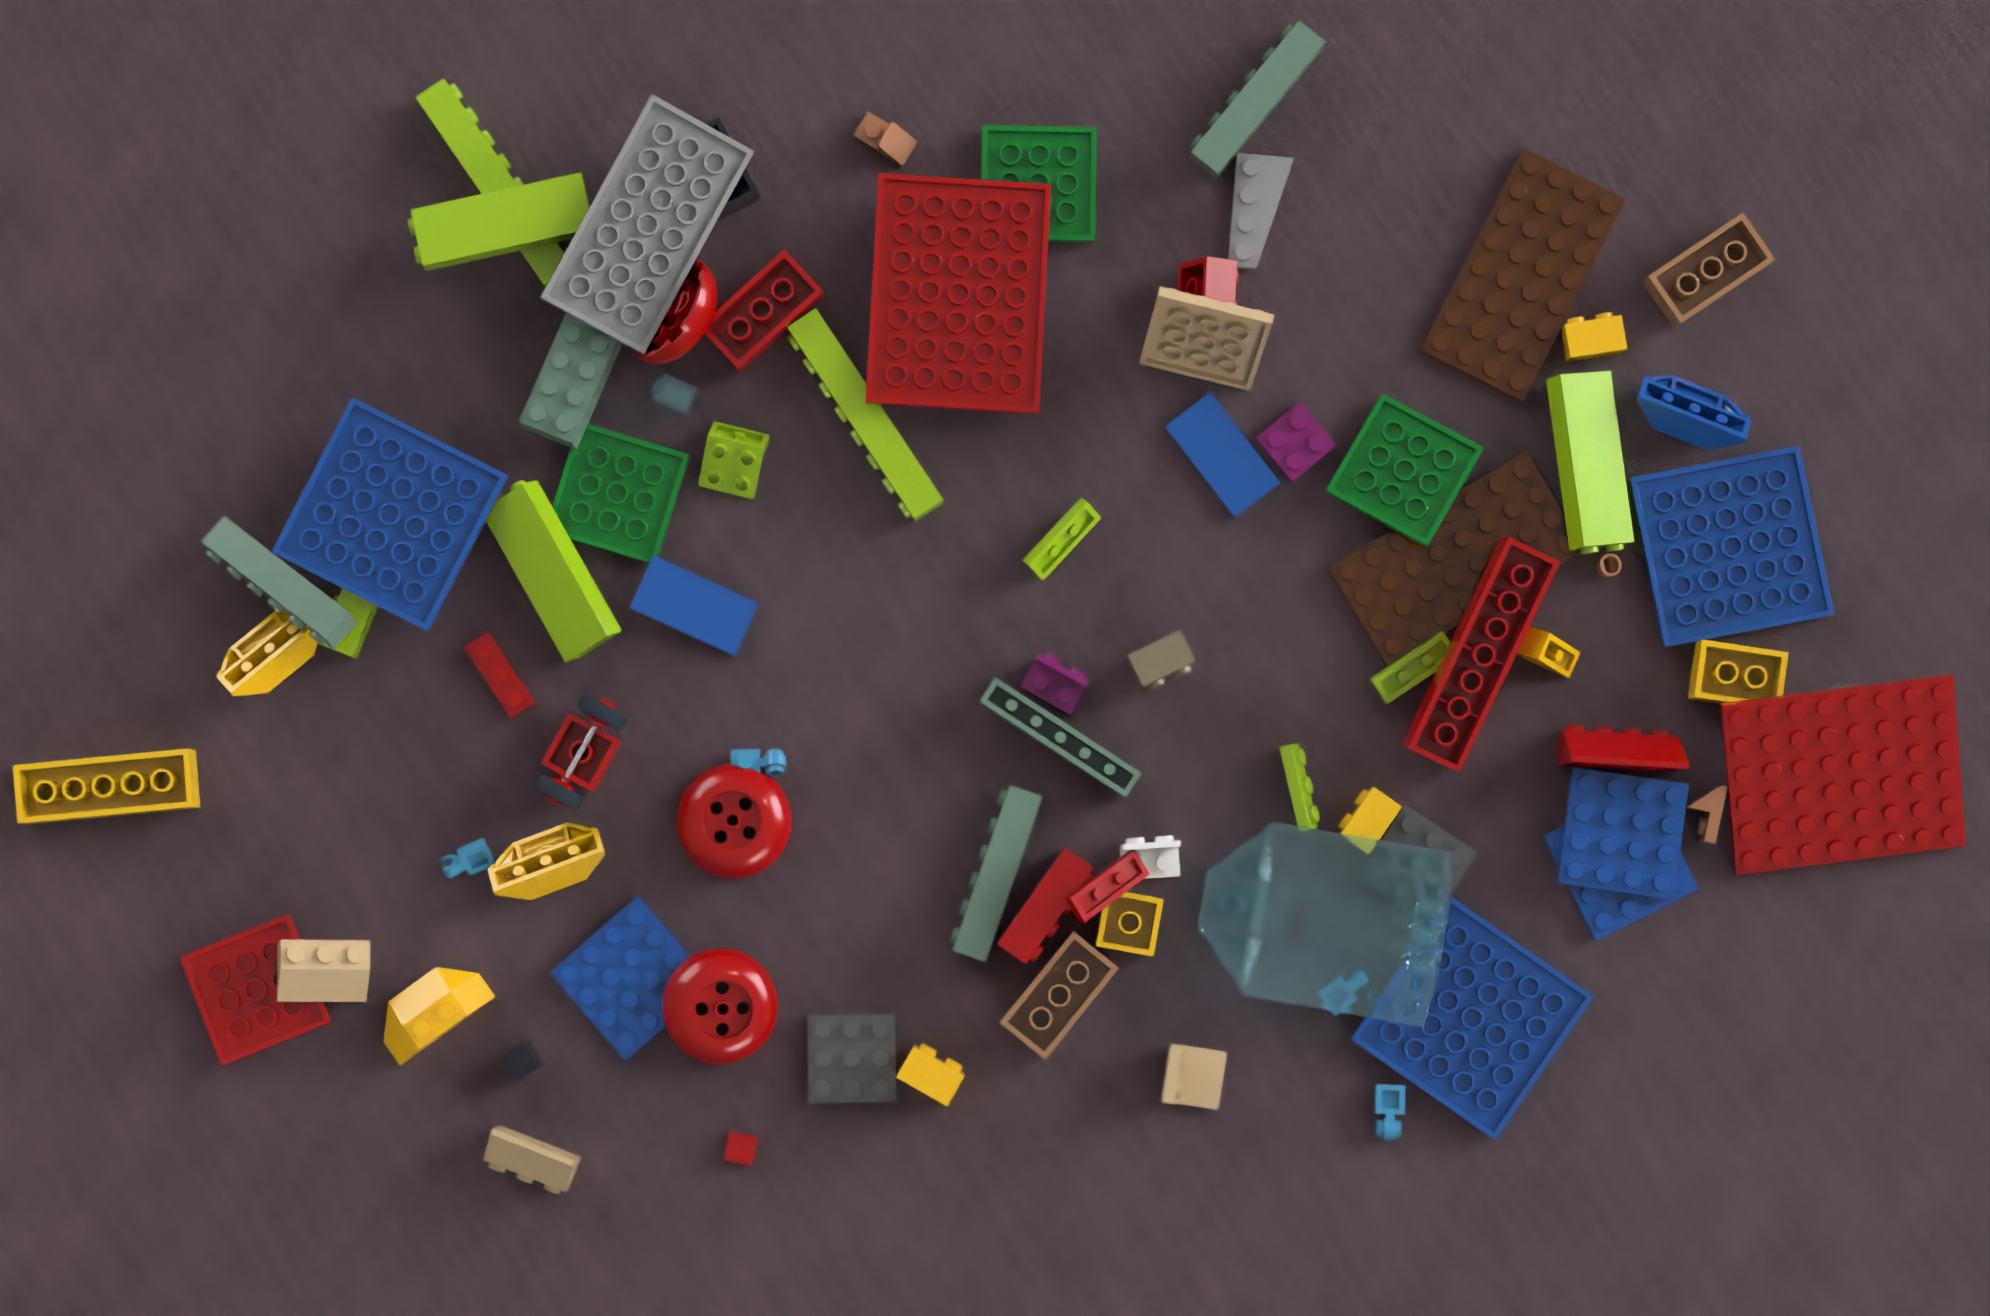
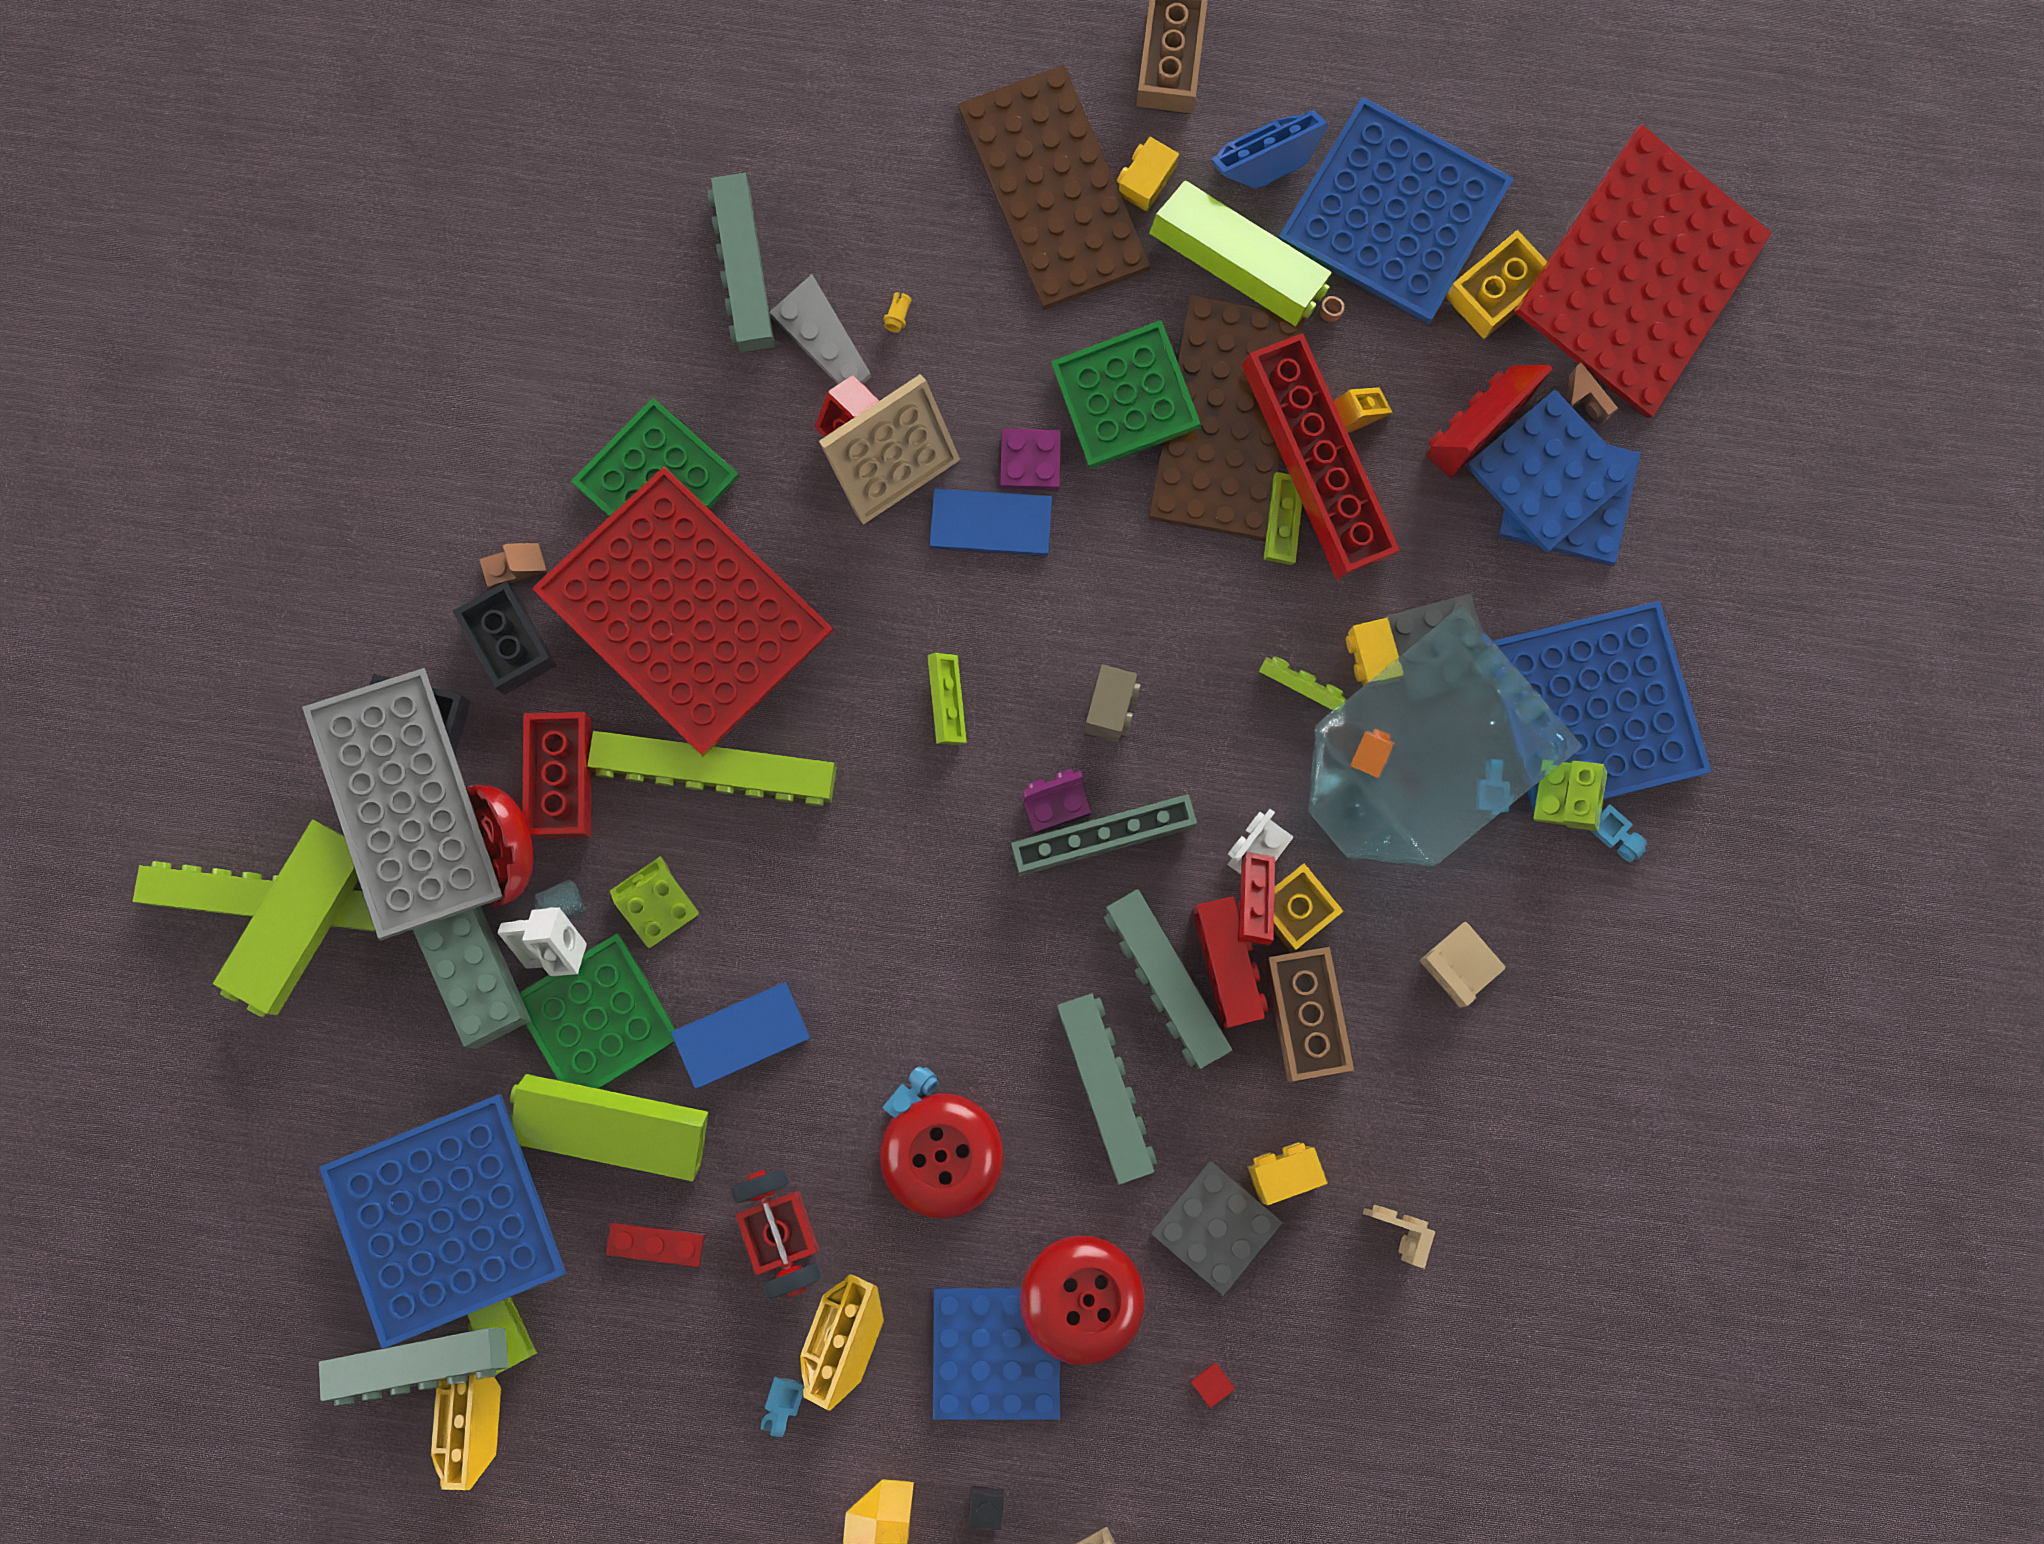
camera: 45 degrees left, 5 degrees down
none -> black brick [453,582,557,695]
none -> white brick [498,907,587,976]
none -> yellow pin [883,292,912,333]
none -> sand green brick [1057,993,1157,1185]
none -> orange brick [1350,728,1396,778]
none -> tan bracket [1362,1205,1435,1269]
none -> lime brick [1533,760,1608,831]

